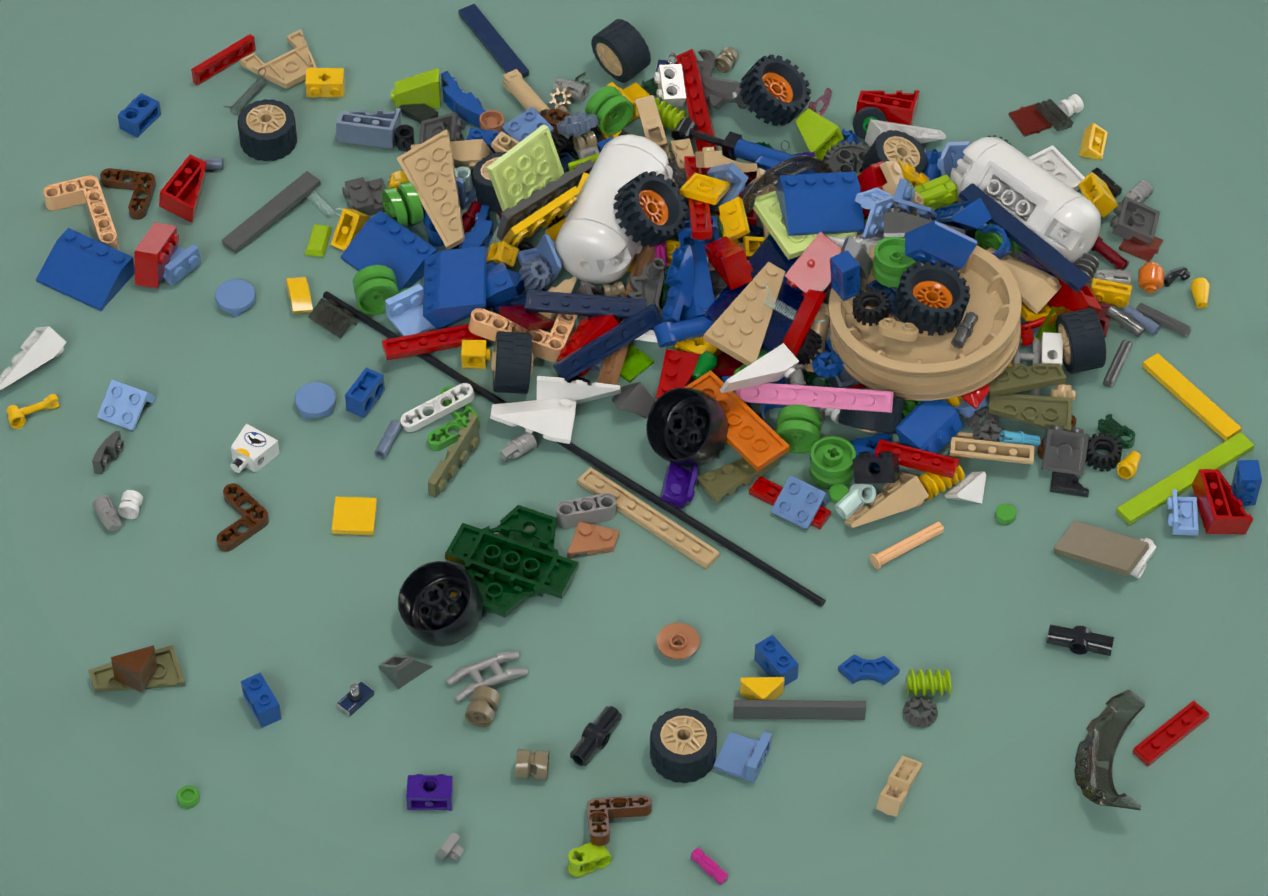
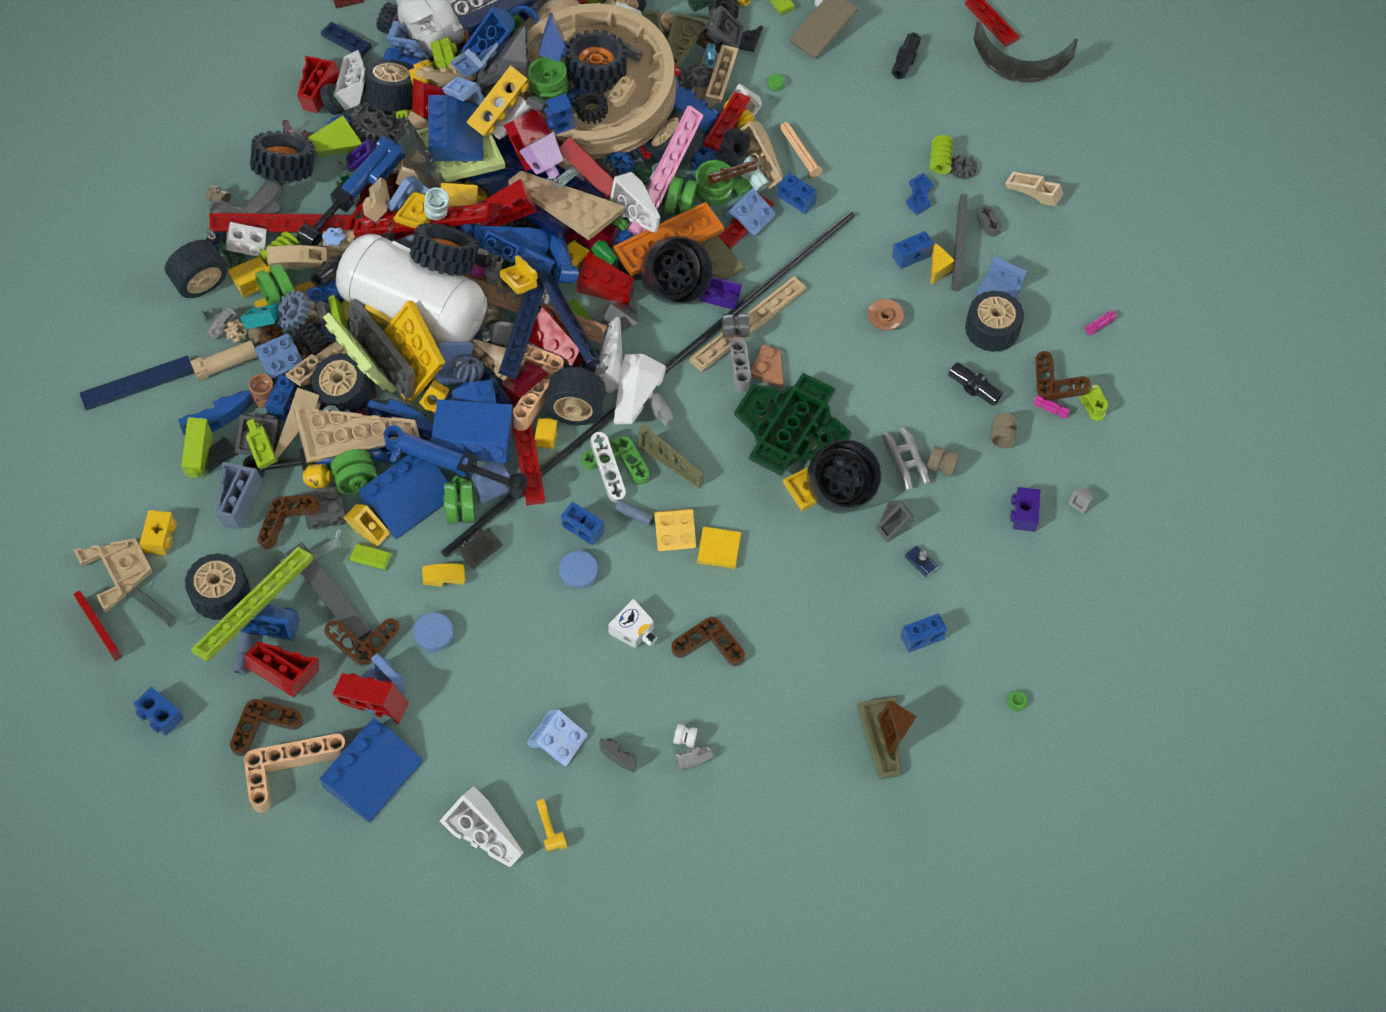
camera: 85 degrees left, 10 degrees up
none -> lime tile [191,547,314,662]
none -> blue slope [230,602,300,641]
none -> teal slope [241,303,279,329]
none -> lime hinge [246,419,278,470]
none -> reddish brown beam [257,495,320,549]
none -> dark blue tile [321,22,372,58]
none -> light blue plant [322,228,345,246]
none -> reddish brown beam [324,618,400,666]
none -> blue piece [383,425,528,499]
none -> light aqua wheel [424,188,449,220]
none -> yellow brick [466,65,529,137]
none -> yellow bracket [500,255,538,294]
none -> lavender torso [520,133,563,180]
none -> yellow bracket [653,508,696,551]
none -> reddish brown pin [707,160,757,185]
none -> dark grey wheel [722,313,750,338]
none -> blue brick [777,173,817,214]
none -> dark grey beam [977,205,1001,237]
none -> dark pink axle [1033,395,1070,419]

